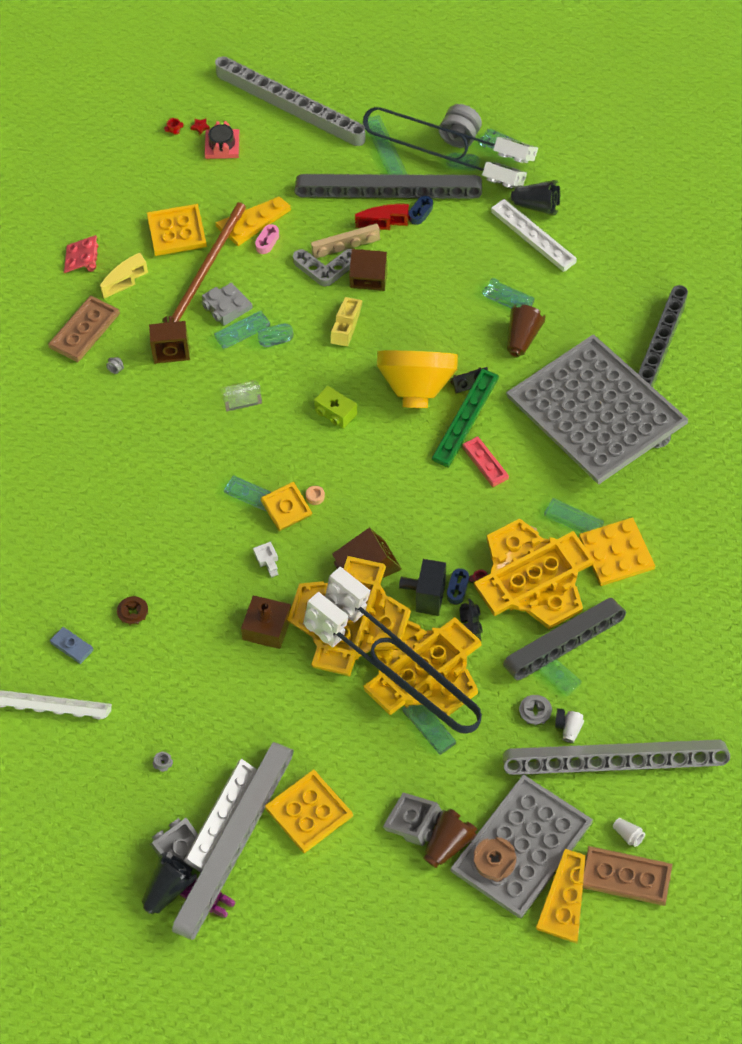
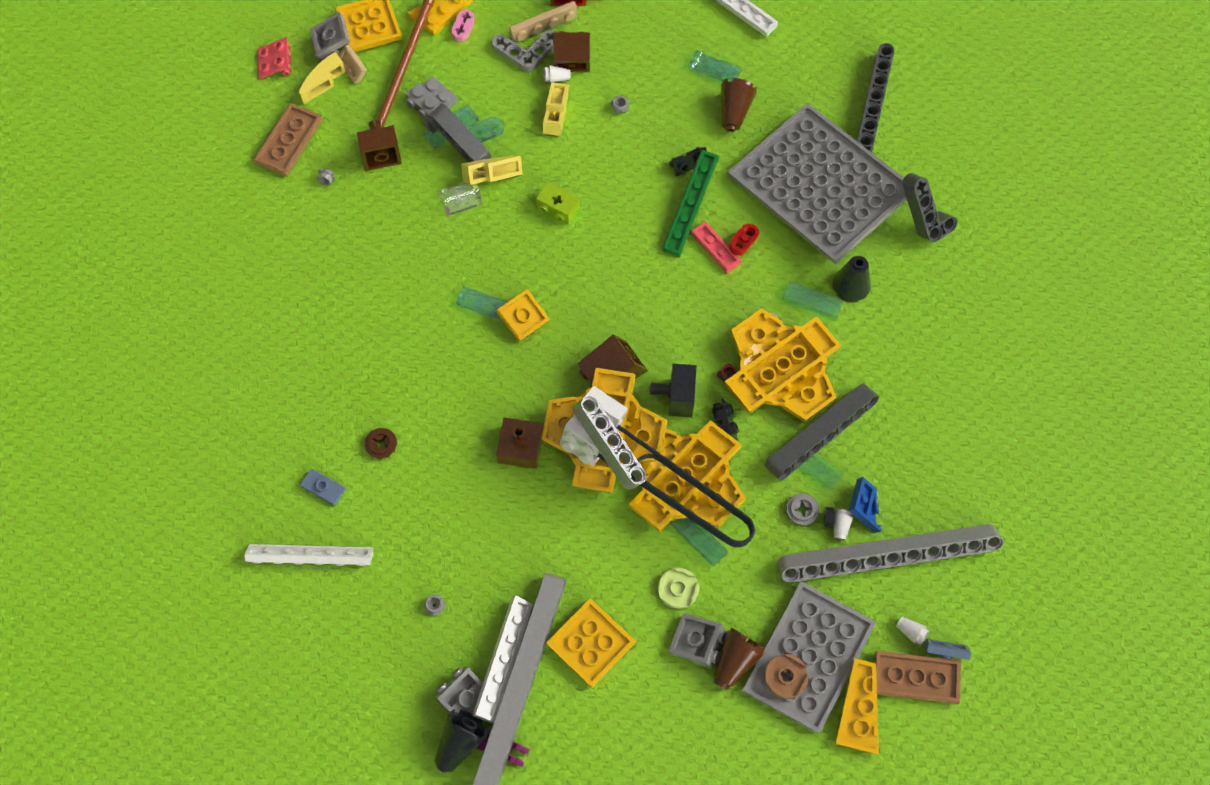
camera: 10 degrees left, 10 degrees up
white plate [253,542,279,578] -> none
light nougat tile [306,486,325,505] -> none
yellow cone [377,350,458,408] -> none
dark blue beam [447,568,469,605] -> none
yellow plate [579,517,655,586] -> none
none -> light grey plate [310,11,350,61]
none -> tan plate [339,45,367,84]
none -> dark grey beam [424,104,491,162]
none -> light yellow slope [461,155,523,185]
none -> white cone [543,65,570,84]
none -> light grey beam [573,396,646,489]
none -> light grey plate [611,96,629,113]
none -> yellowish green tile [657,568,699,610]
none -> red plate [729,223,759,256]
none -> black cone [833,256,871,303]
none -> blue wing [849,477,881,533]
none -> dark grey beam [903,173,957,242]
none -> sand blue plate [924,639,971,660]

